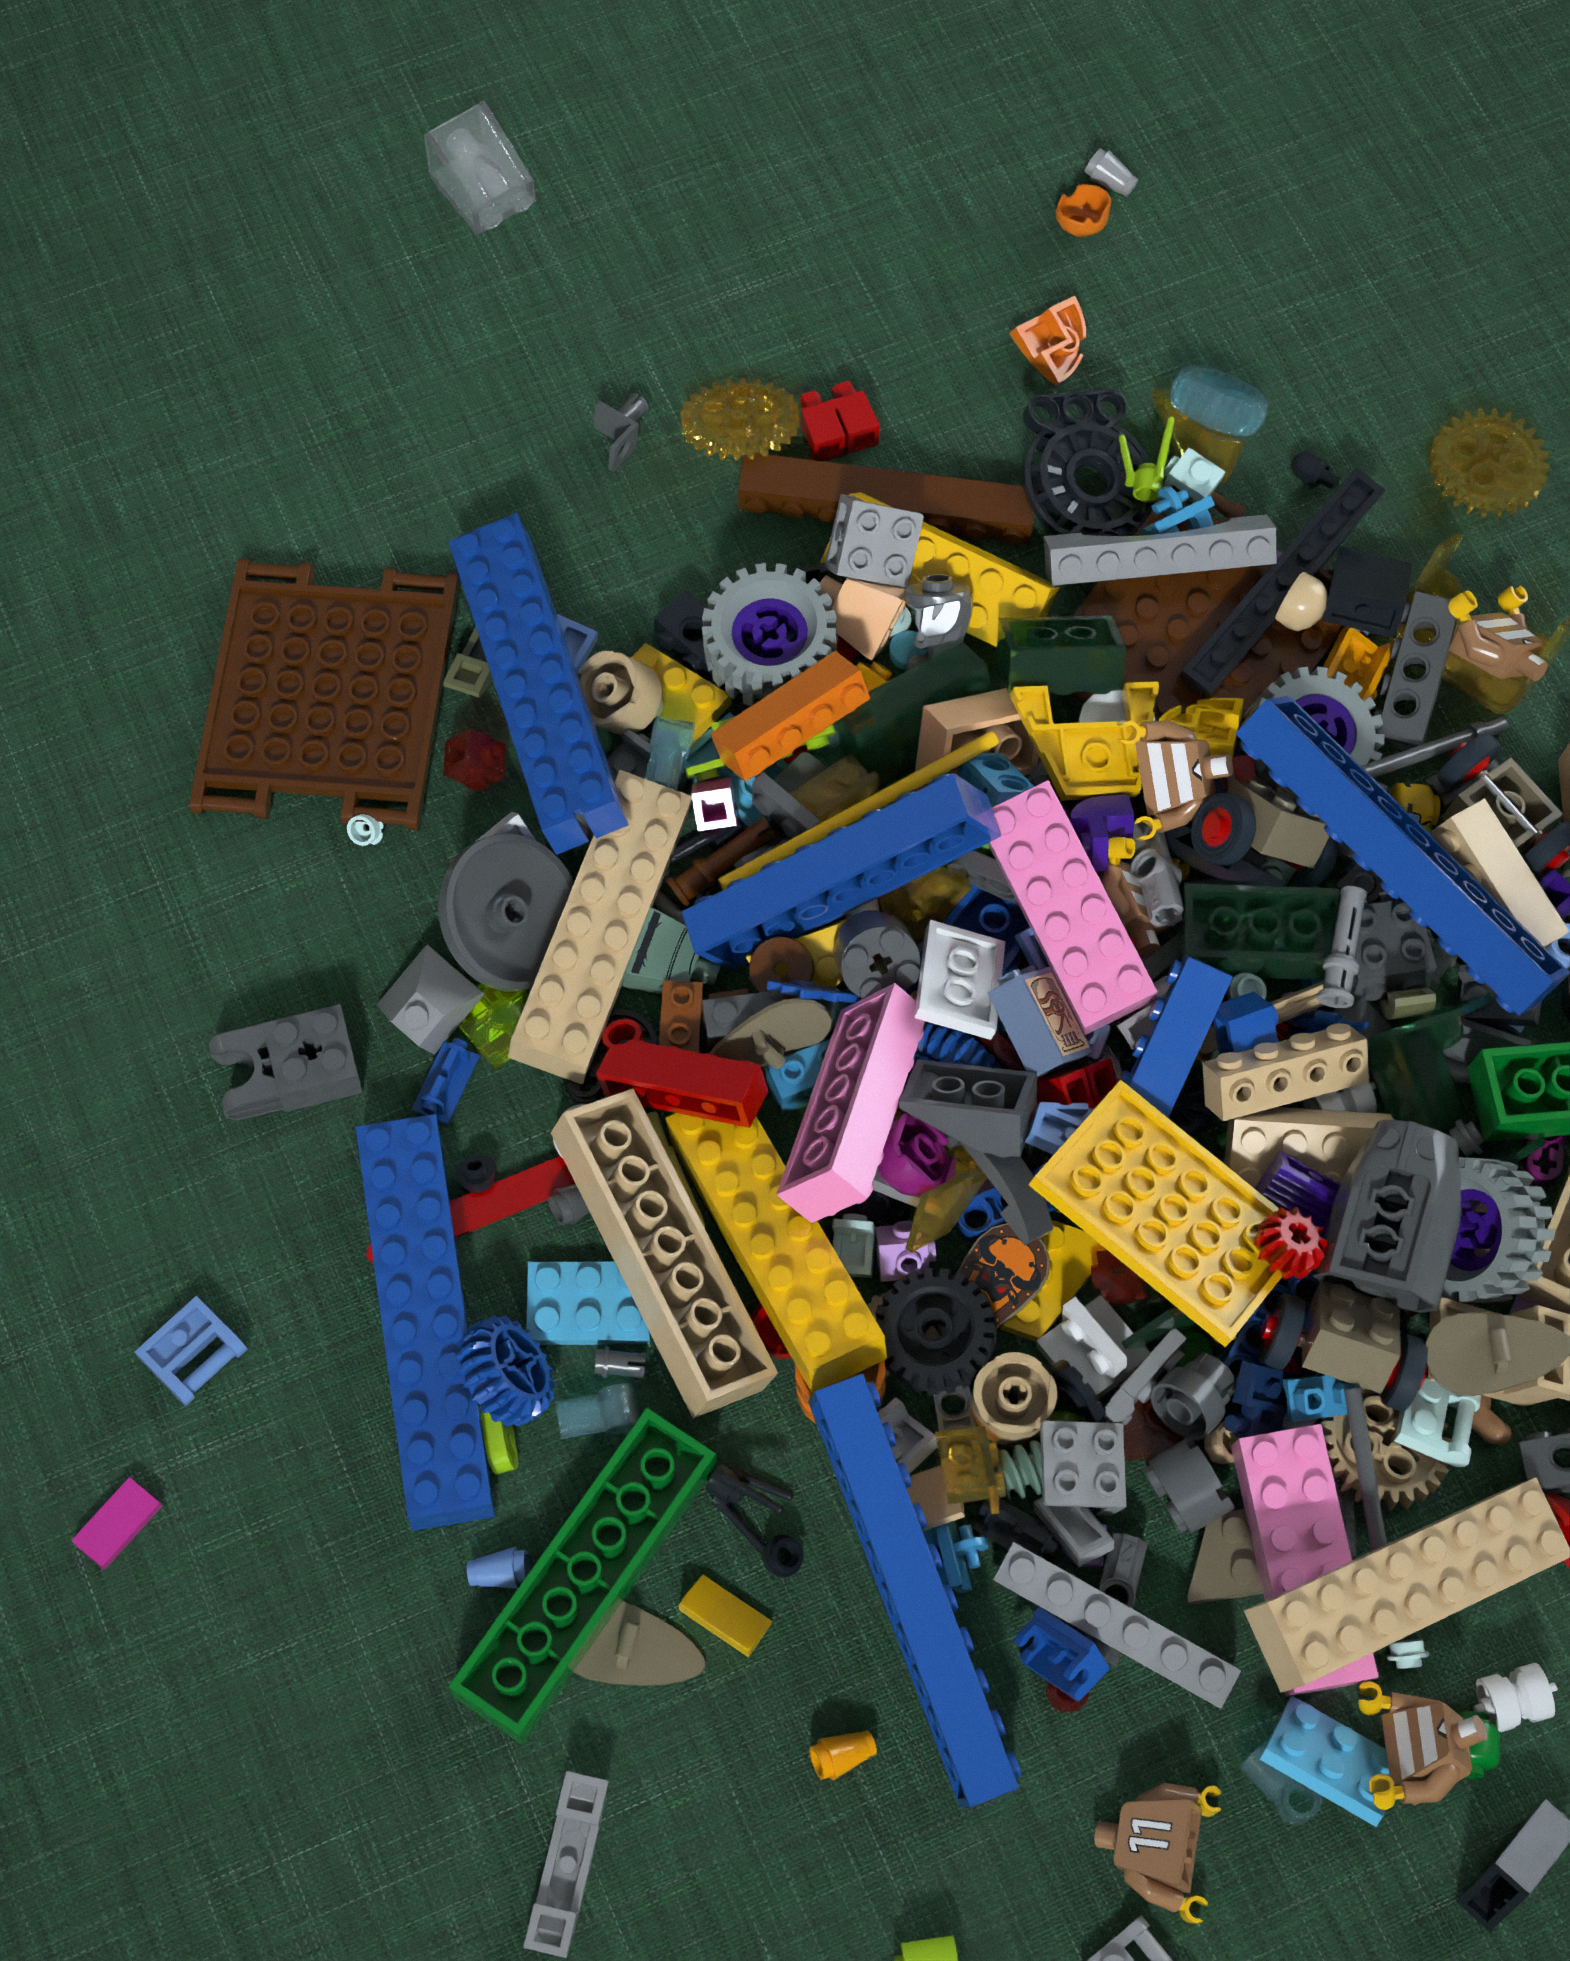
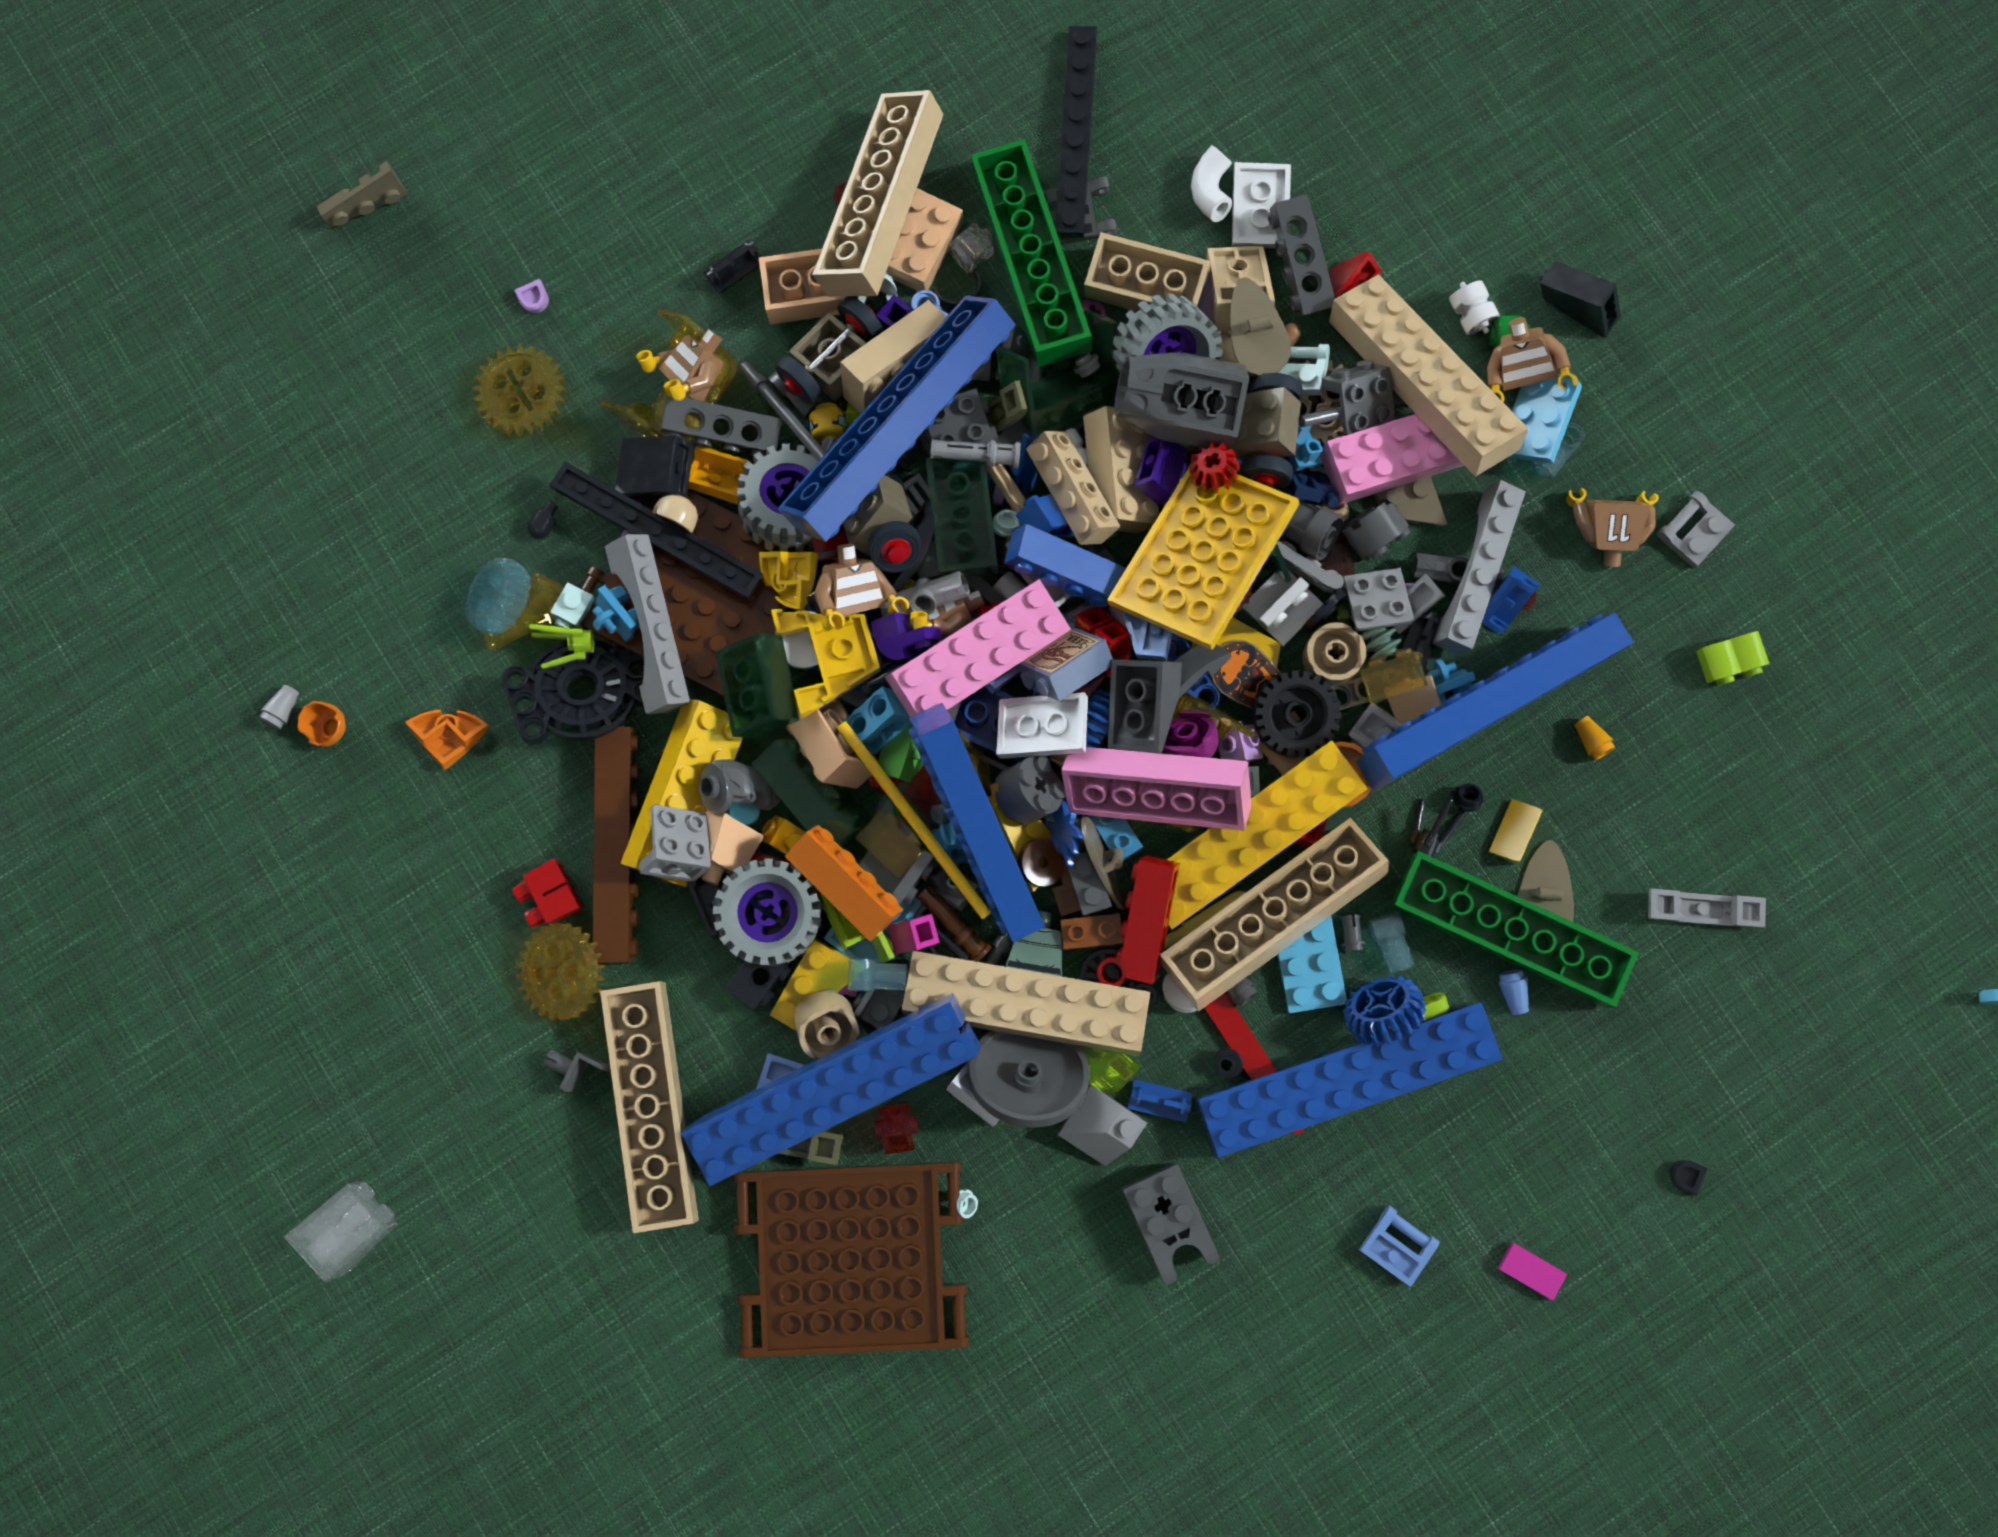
camera: 95 degrees left, 15 degrees up
none -> tan brick [600,981,699,1233]
none -> dark grey bracket [1321,360,1395,435]
none -> black tile [1670,1160,1708,1196]

